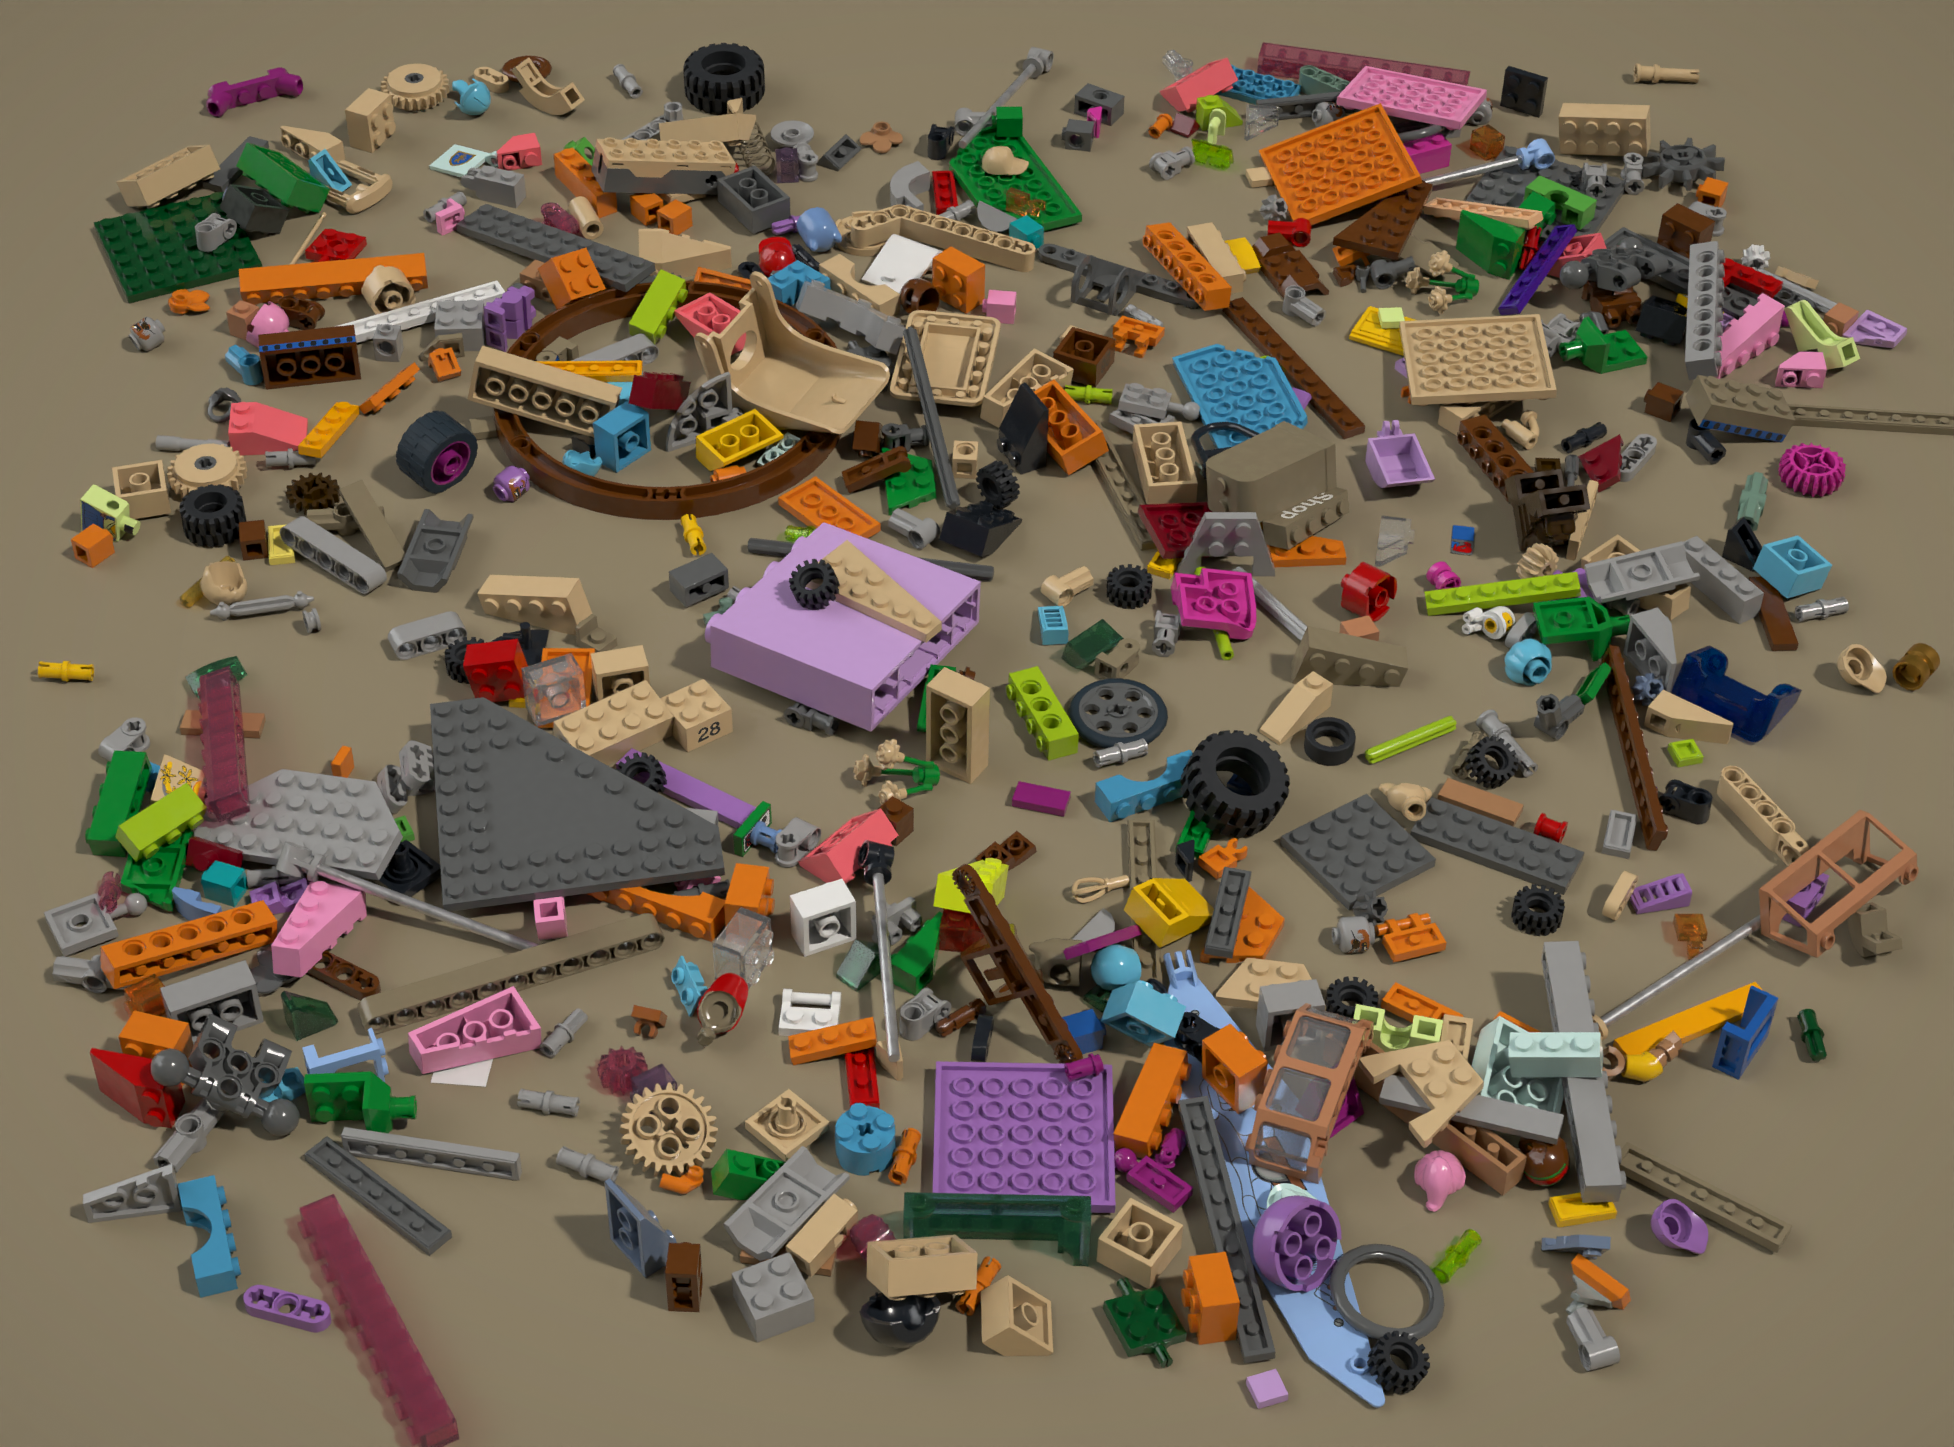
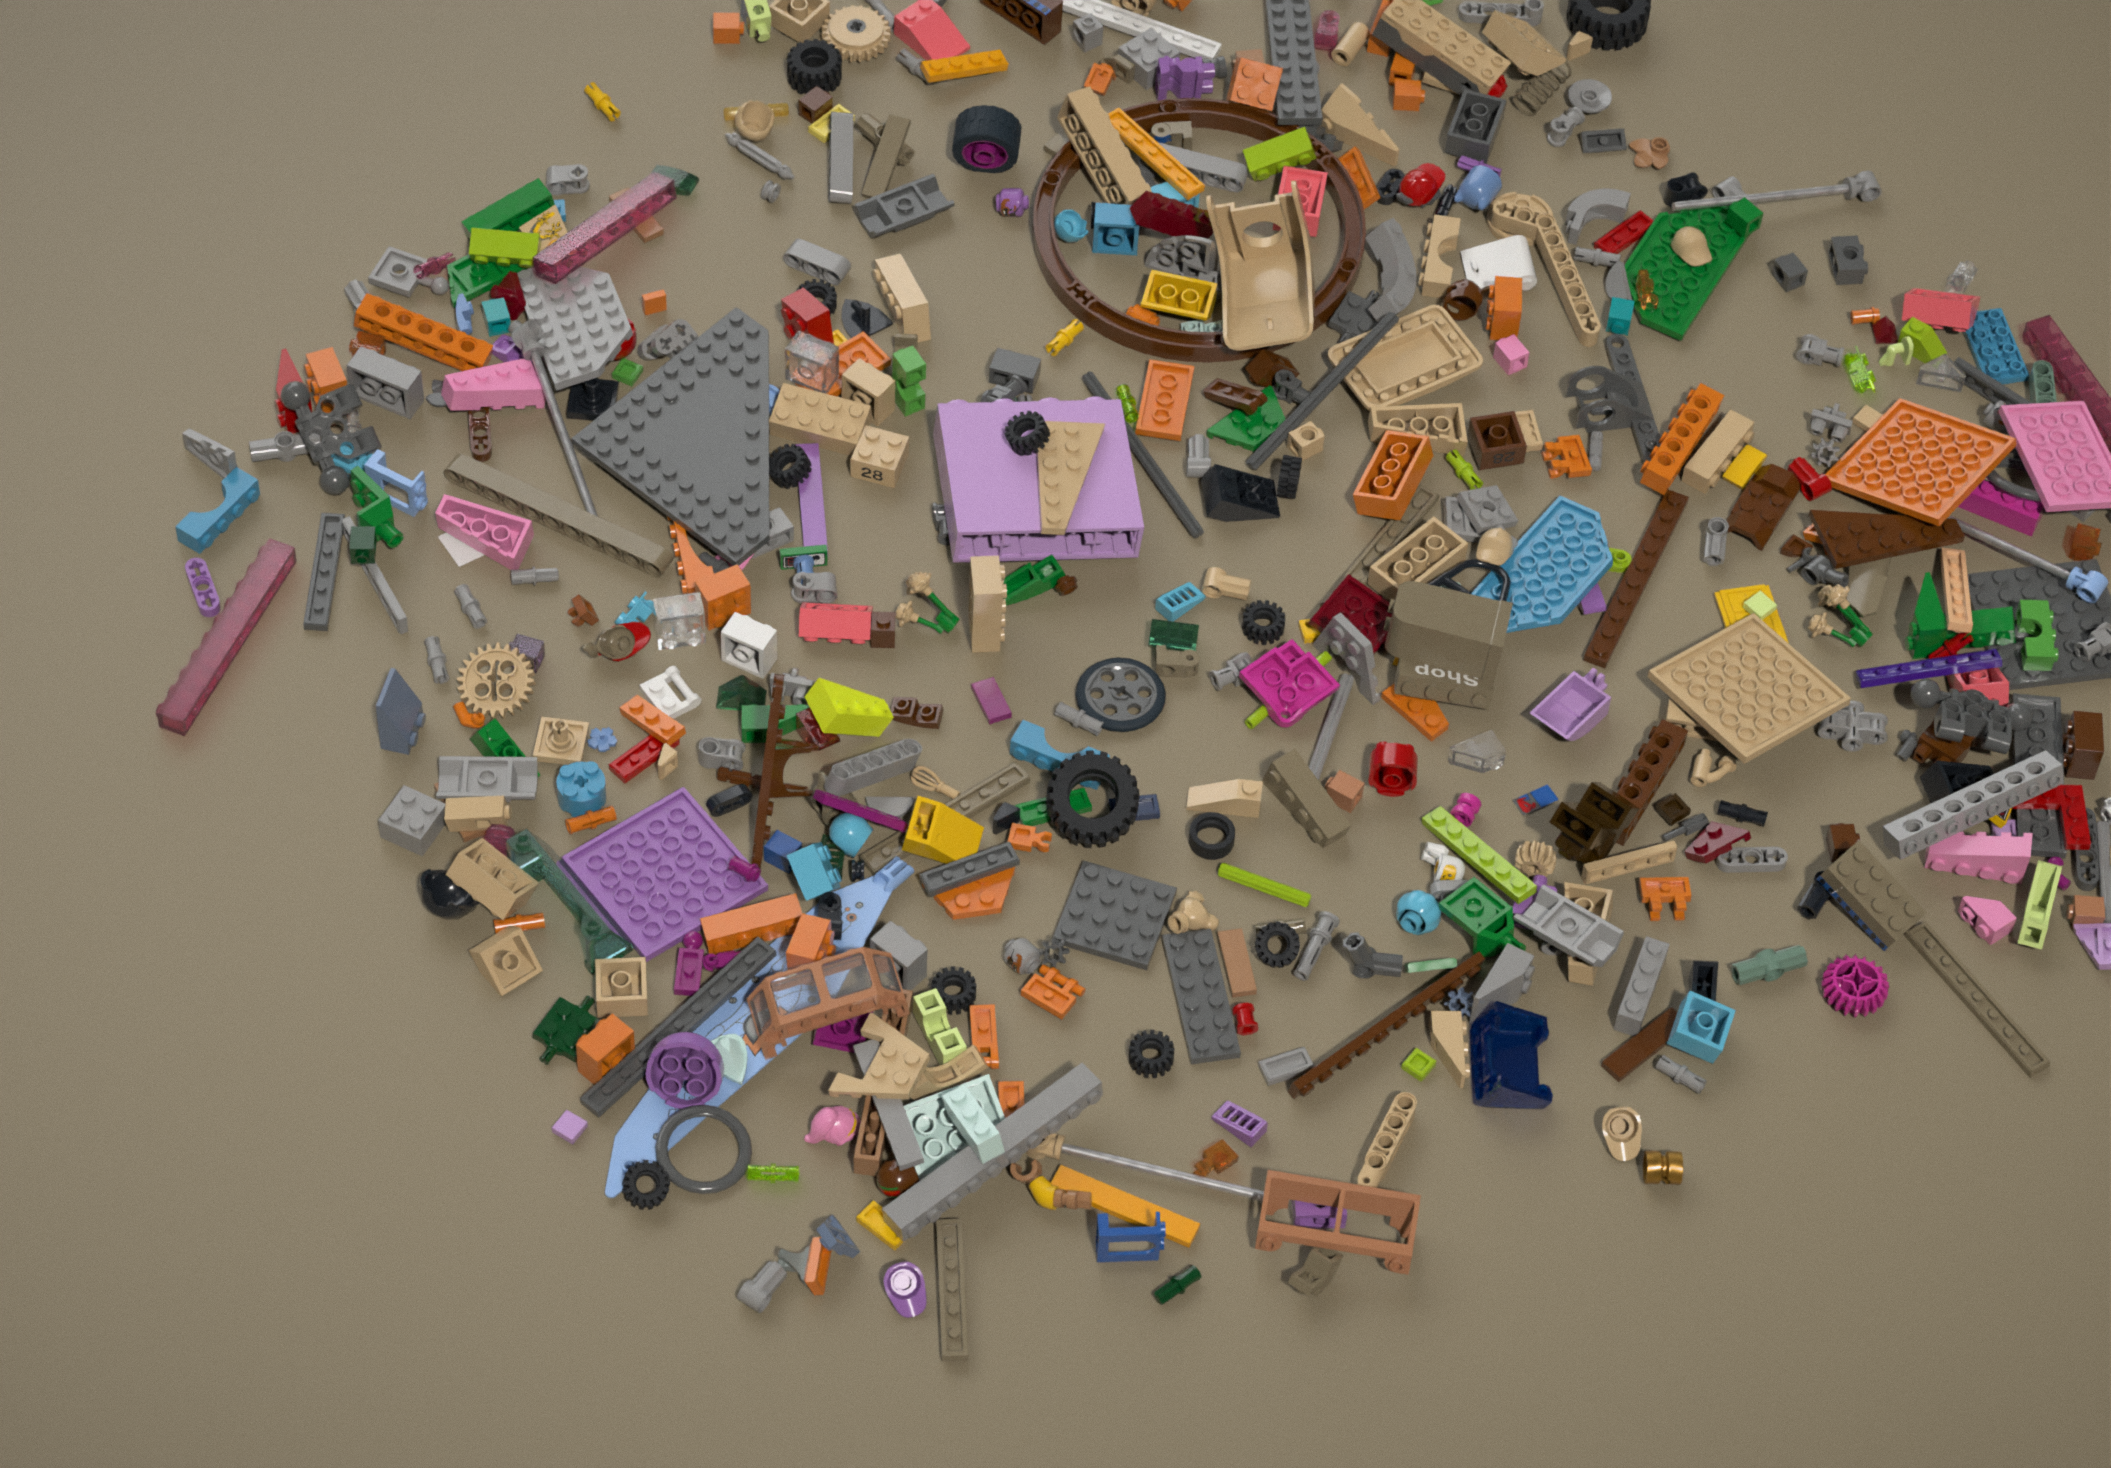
camera: 50 degrees right, 10 degrees up
clear green slope [281,991,338,1041] -> none
dark brown gear [285,473,341,516] -> none
orange plate [359,362,420,414] -> none
bright pink arch [533,897,568,941] -> none
clear pink gear [597,1045,648,1095] -> none
reddish brown brick [665,1242,703,1312] -> none
dark azure brick [768,260,831,306] -> none
brick [775,147,799,183] -> none
flat silver piece [858,840,900,1062] -> none
black slope [997,382,1049,475] -> none
lime brick [1006,666,1079,761] -> none
dark pink slope [1087,106,1102,138] -> none
tan wing [1215,958,1326,1016] -> none
green plate [1559,316,1648,374] -> none
tan beam [1602,870,1639,921] -> none
black piece [1658,779,1713,824] -> none
none -> dark green brick [350,526,377,564]
none -> medium blue plant [587,727,617,752]
none -> light grey beam [824,738,922,796]
none -> bright green arch [892,345,926,417]
none -> dark grey connector [980,375,1027,403]
none -> tan piece [1476,527,1514,566]
none -> orange plate [1639,877,1691,921]
none -> light grey hips [1810,403,1853,443]

